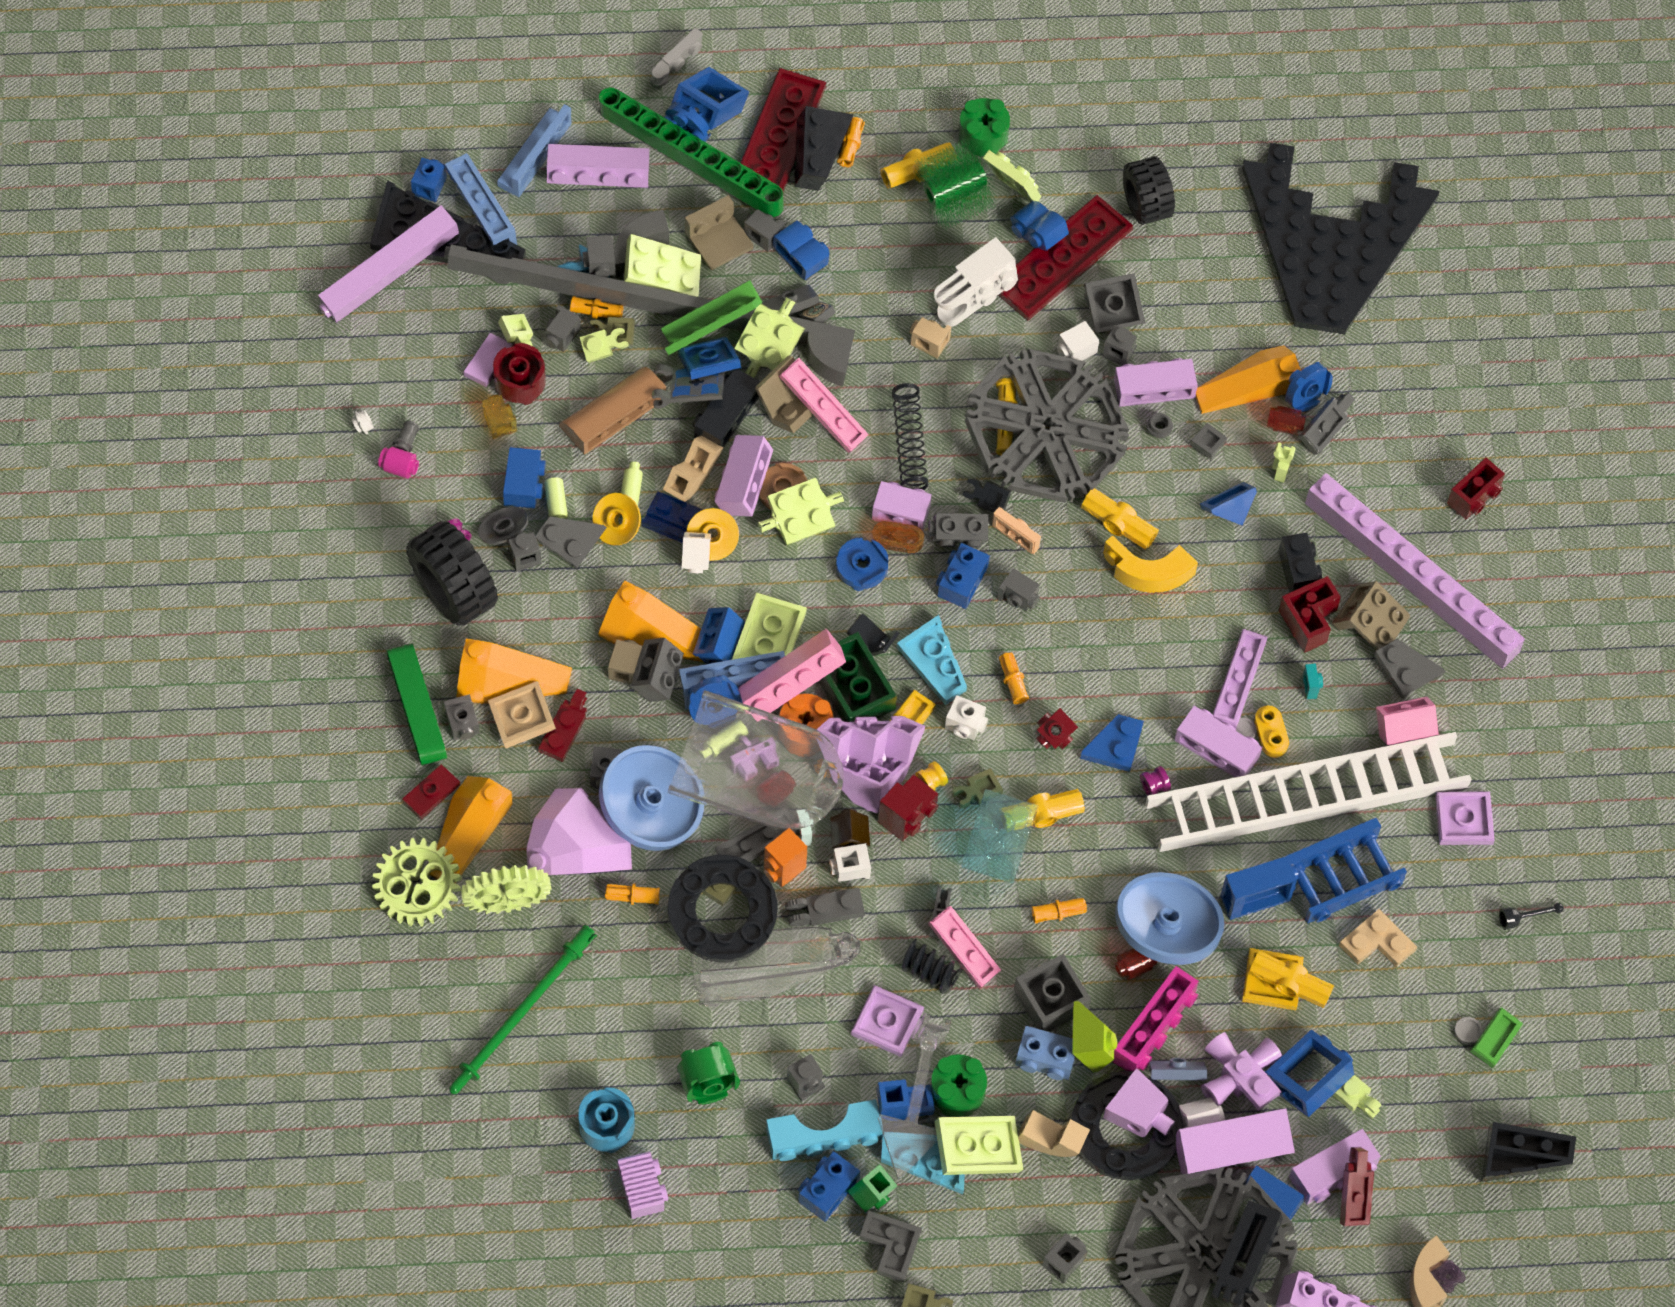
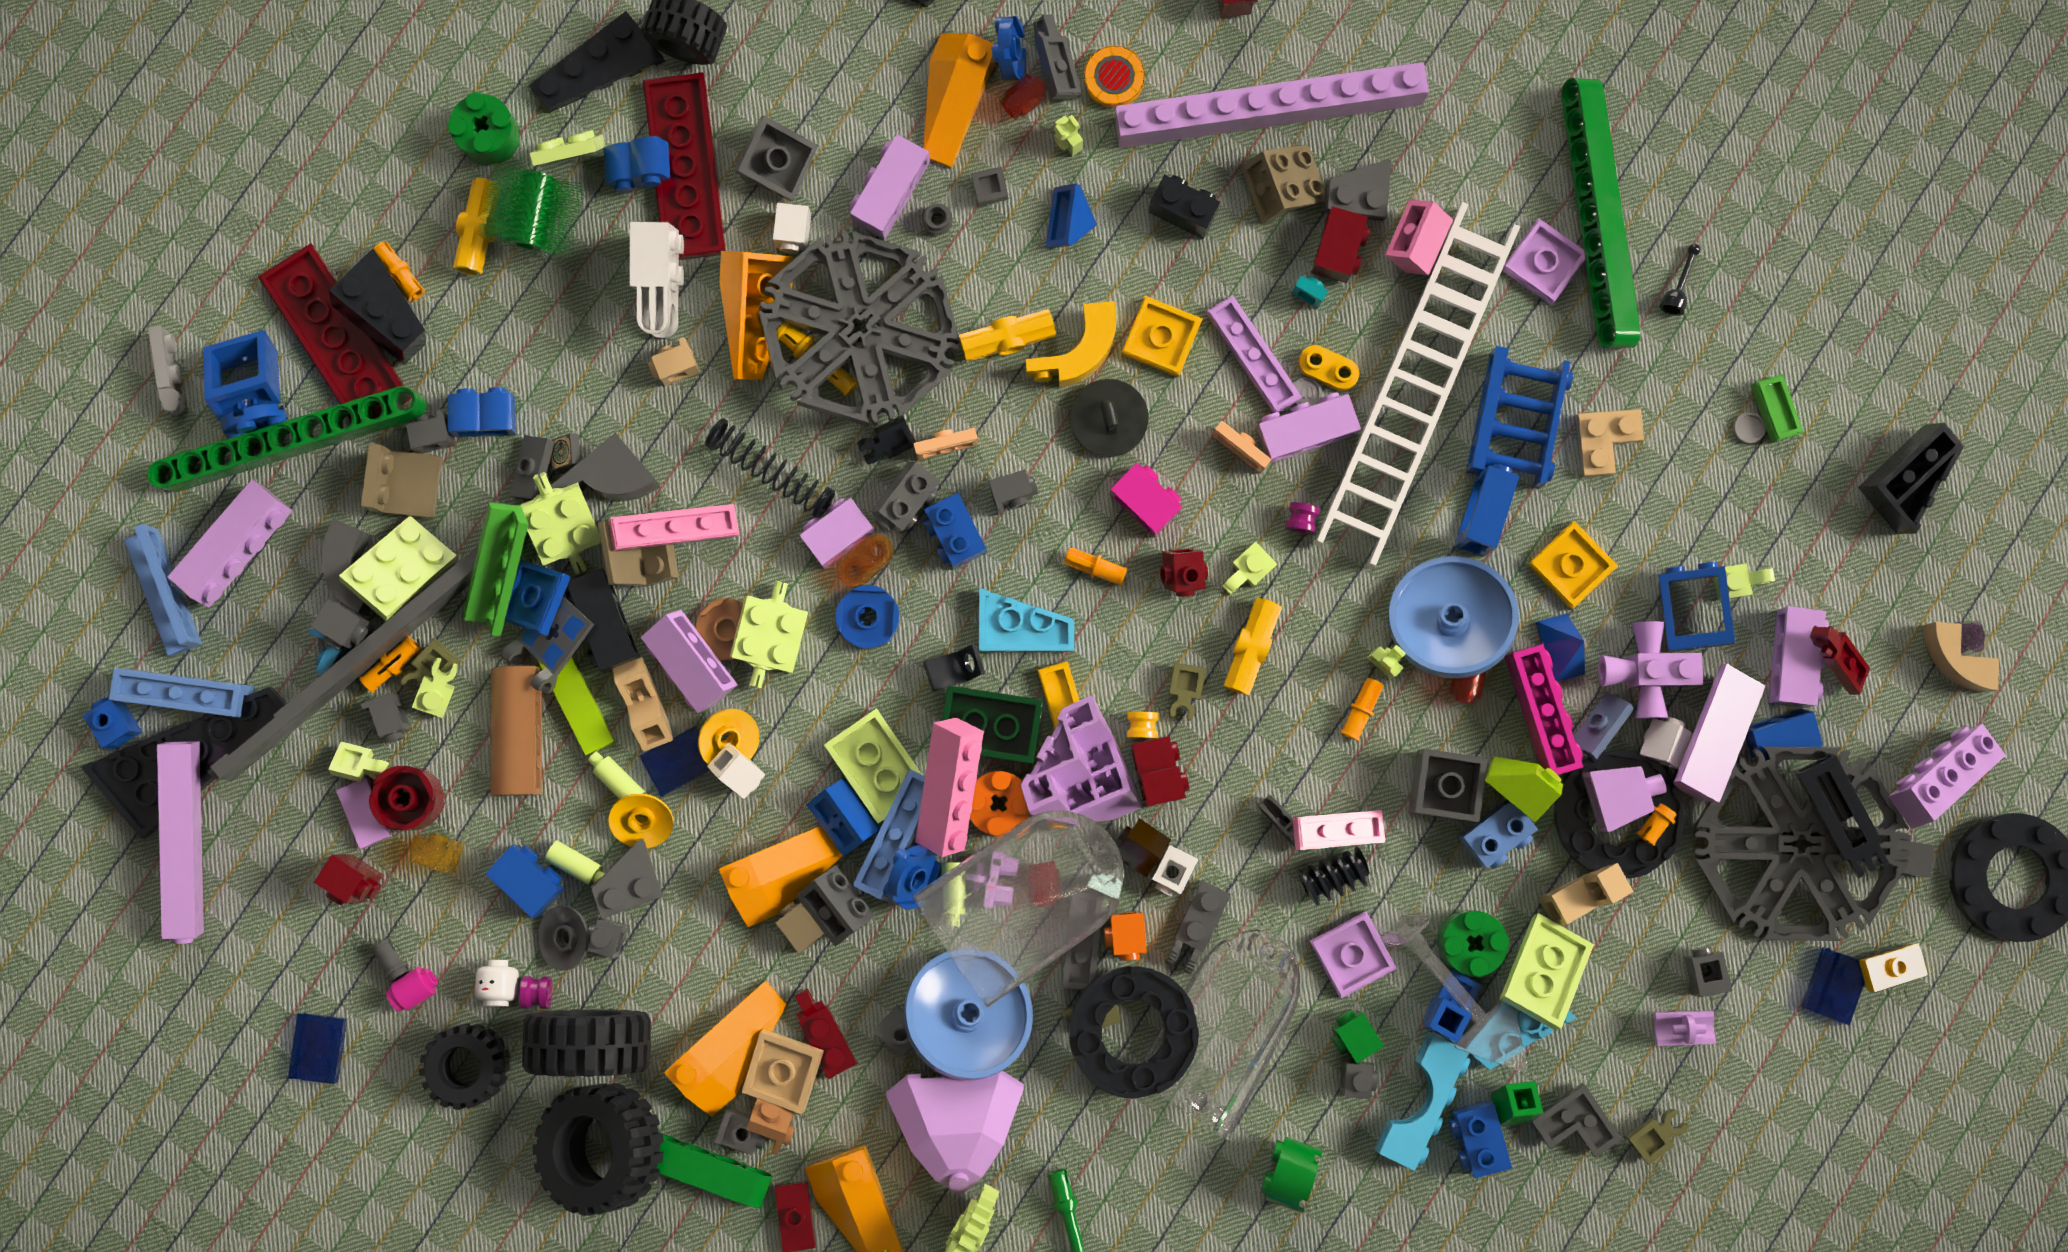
camera: 50 degrees left, 20 degrees up
white plate [352,410,374,435] -> none
light orange axle [605,884,660,905] -> none
white brick [945,695,988,740] -> none
clear light blue brick [961,789,1039,883] -> none
blue wing [1080,714,1144,772] -> none
dark grey brick [1103,326,1137,365] -> none
yellow piece [1248,951,1334,1008] -> none
dark red brick [1278,576,1341,653] -> none
none -> clear blue plate [288,1012,348,1084]
none -> dark red brick [313,854,384,905]
none -> black tyre [419,1024,510,1110]
none -> white head [475,960,519,1007]
none -> black wing [528,11,666,113]
none -> black tyre [533,1083,664,1216]
none -> lime tile [537,655,616,756]
none -> light orange wedge [720,251,794,380]
none -> medium nougat bracket [746,1098,795,1155]
none -> pearl dark grey shield [1070,379,1149,457]
none -> tile [1084,45,1145,108]
none -> dark pink brick [1110,463,1183,538]
none -> yellow tile [1121,296,1202,378]
none -> light nougat plate [1213,421,1272,473]
none -> yellowish green plate [1222,542,1277,595]
none -> dark red brick [1311,206,1370,284]
none -> green brick [1332,1010,1384,1064]
none -> yellowish green plate [1367,645,1406,679]
none -> blue slope [1535,614,1585,682]
none -> green beam [1561,78,1640,348]
none -> light orange pin [1636,803,1677,846]
none -> lavender hips [1653,1010,1716,1046]

